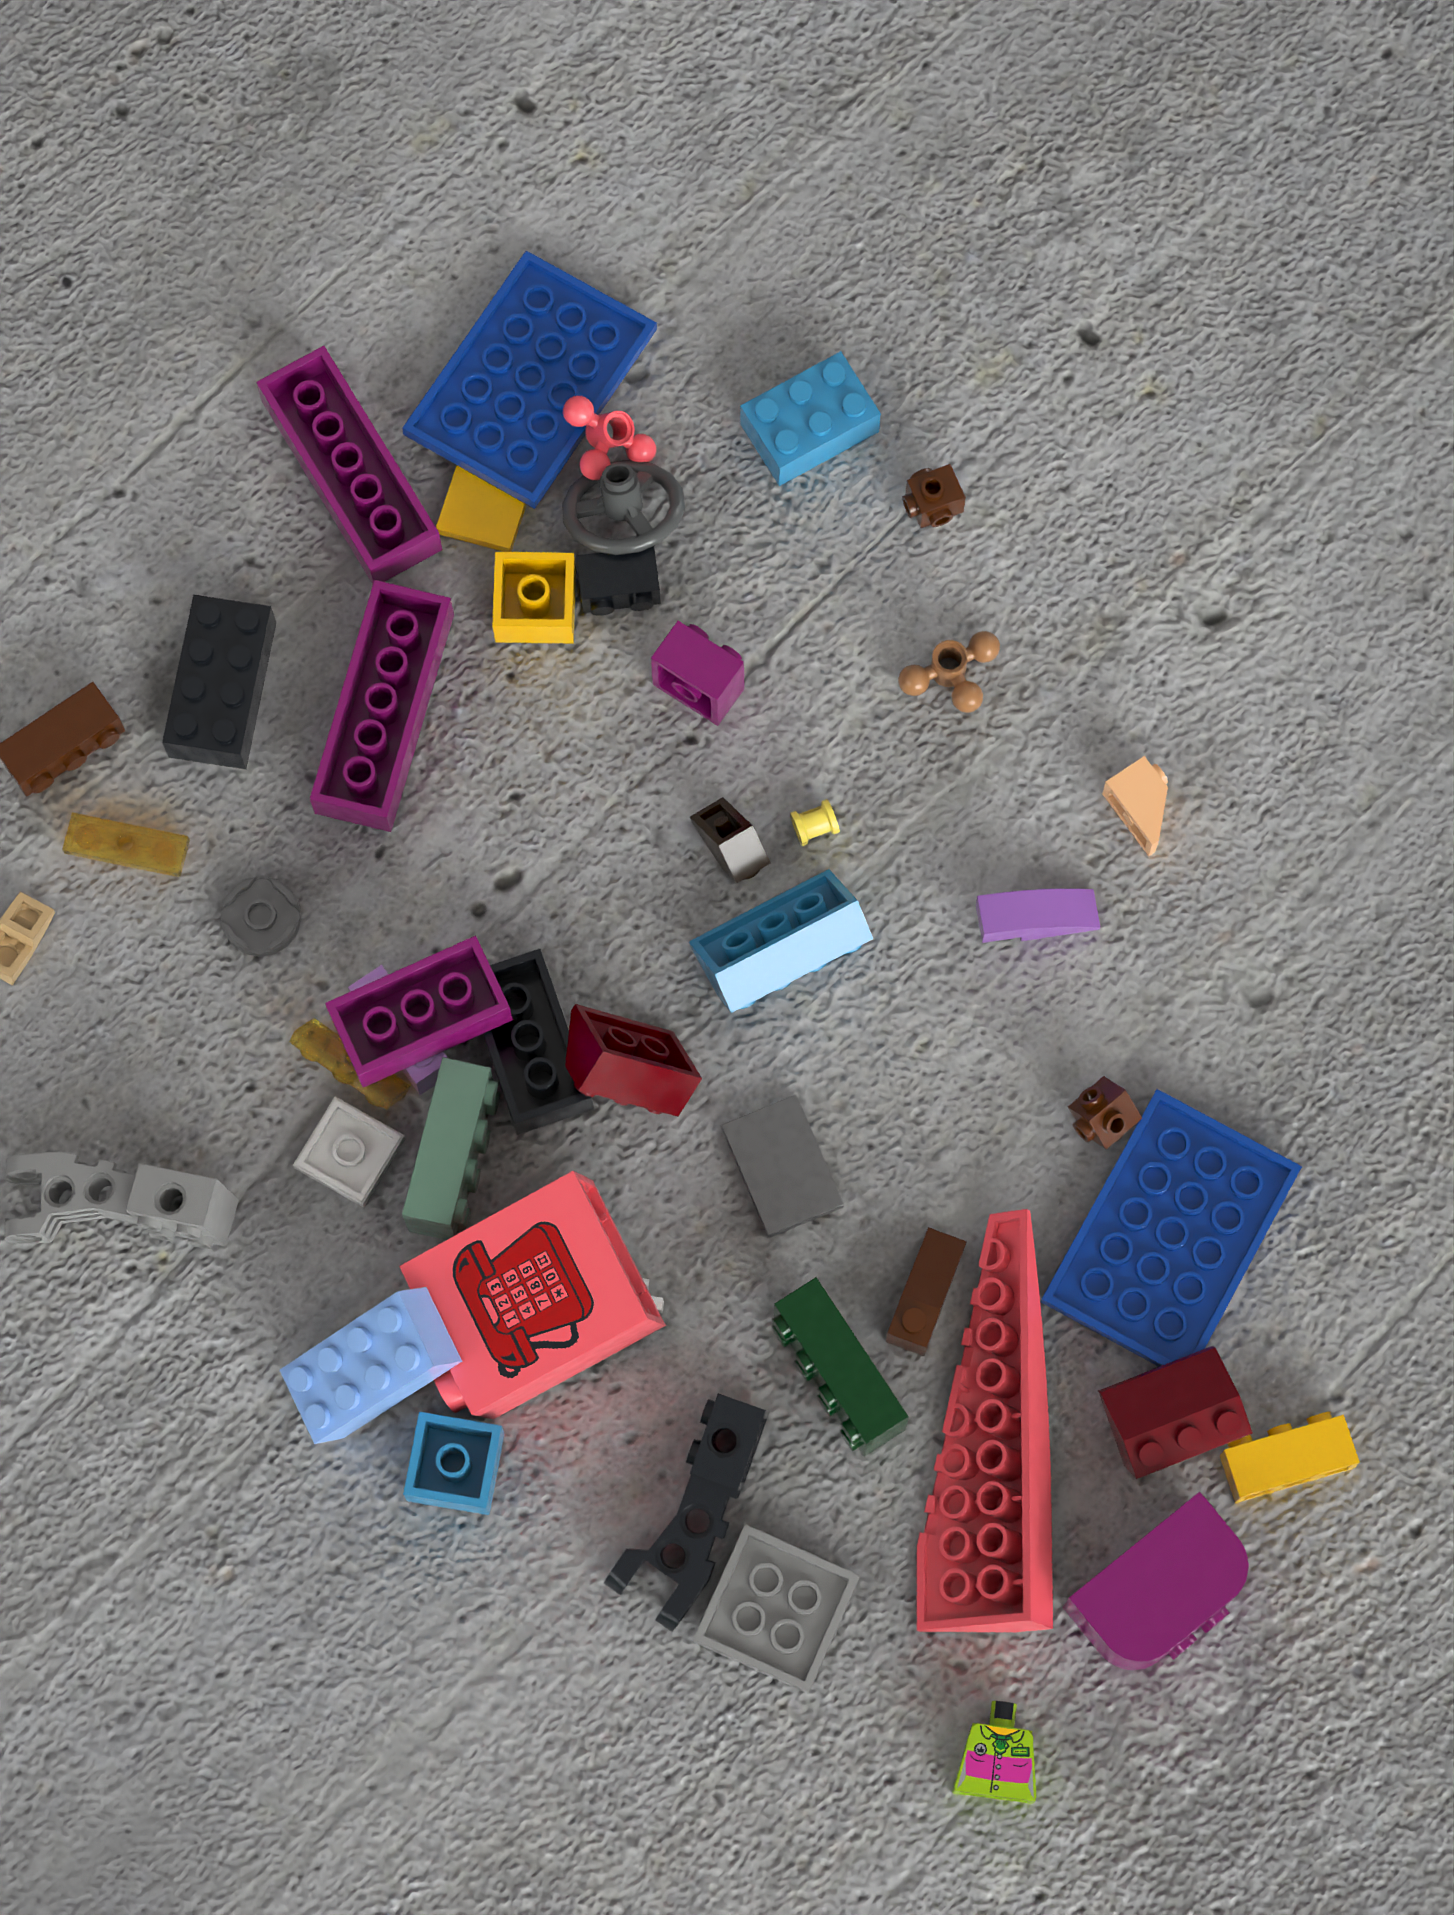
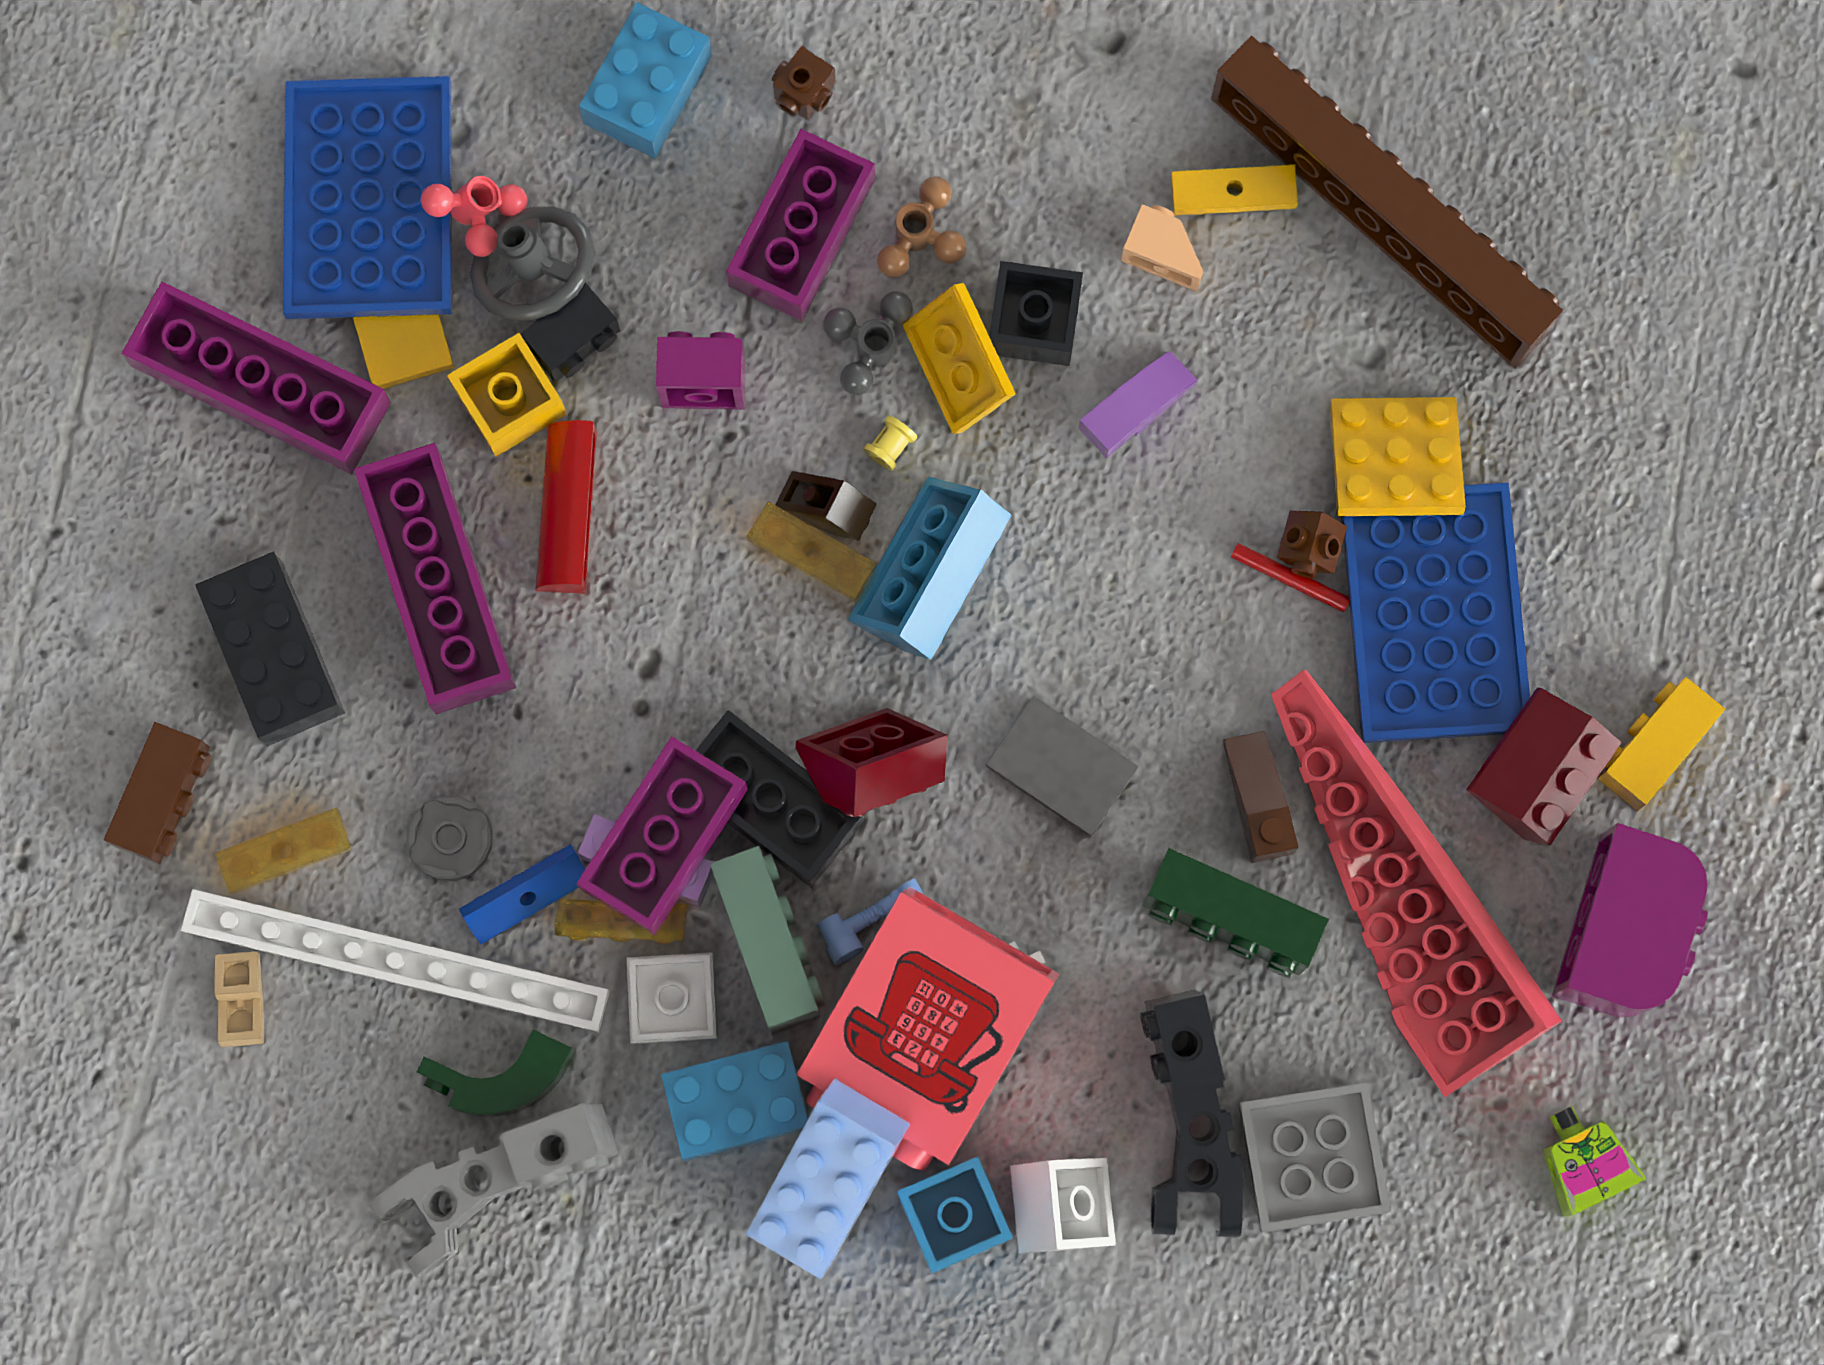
camera: 35 degrees left, 5 degrees up
none -> white plate [181,889,610,1033]
none -> dark green arch [417,1030,576,1117]
none -> blue tile [459,844,586,945]
none -> red brick [535,420,597,594]
none -> dark azure brick [661,1041,808,1162]
none -> magenta brick [726,129,875,321]
none -> clear yellow tile [746,501,877,602]
none -> light blue brick [817,878,923,966]
none -> dark grey piece [823,291,913,395]
none -> yellow tile [902,283,1016,434]
none -> black brick [989,261,1083,366]
none -> white slope [1010,1158,1116,1254]
none -> yellow tile [1170,165,1298,215]
none -> reddish brown brick [1211,35,1564,369]
none -> red bar [1230,543,1350,613]
none -> yellow plate [1330,397,1466,516]

